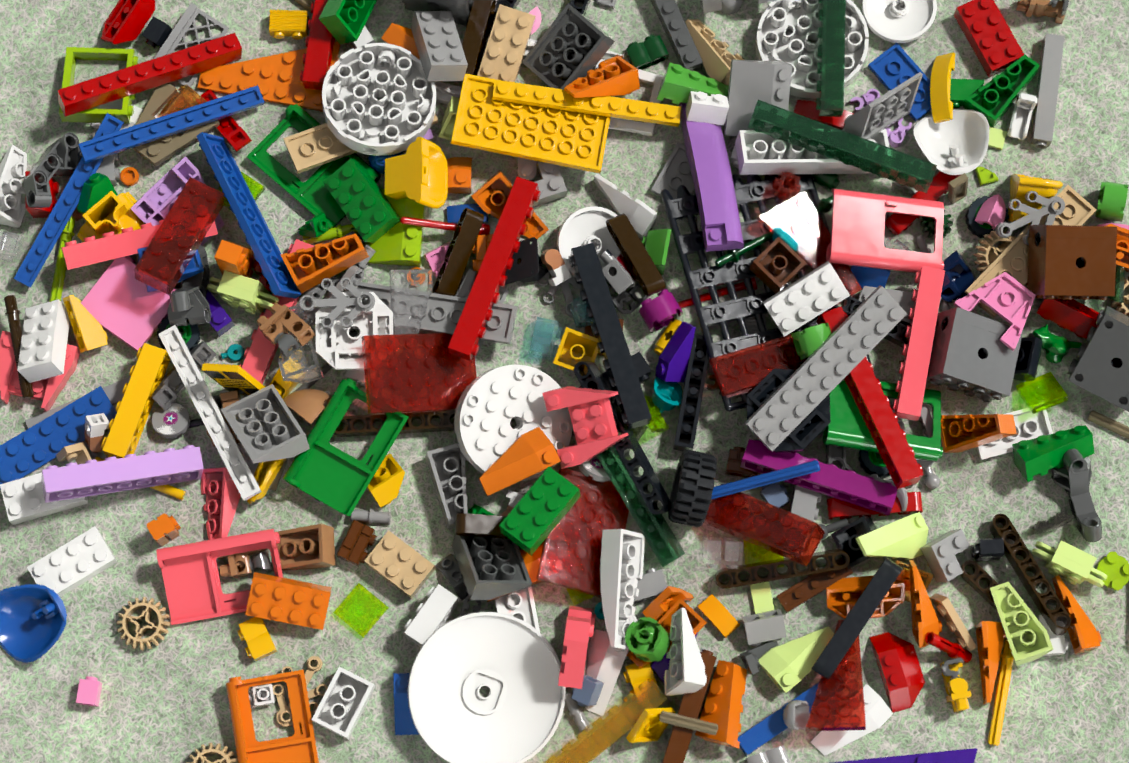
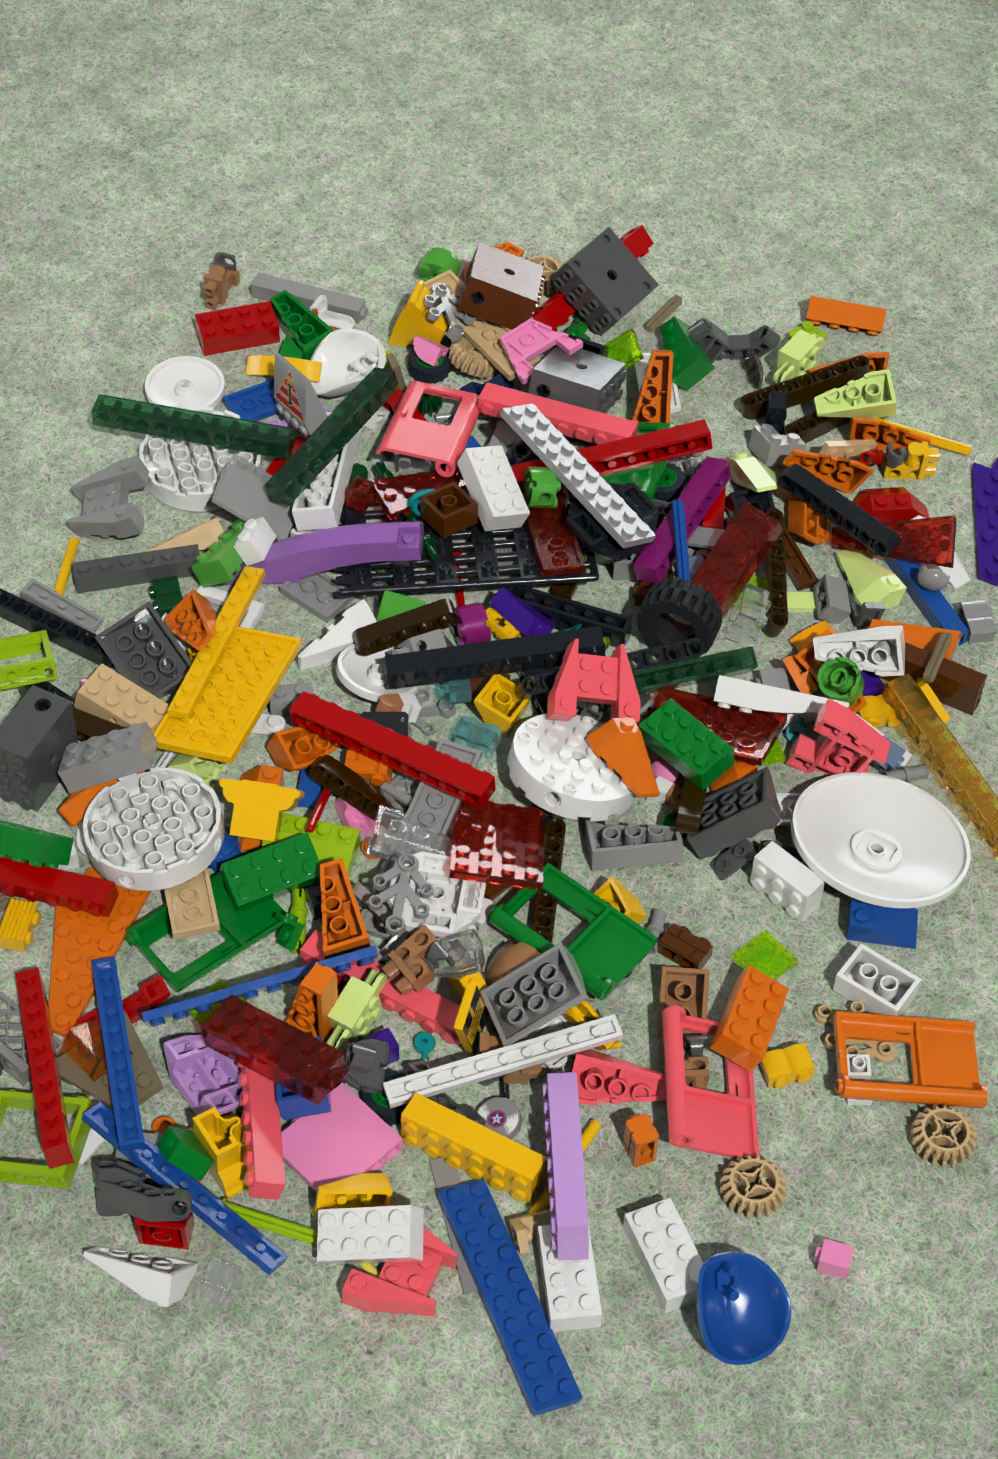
camera: 80 degrees left, 25 degrees down
dark brown axle [4,295,34,399] -> none
white leg [85,413,110,453] -> none
tan brick [364,530,436,599] -> none

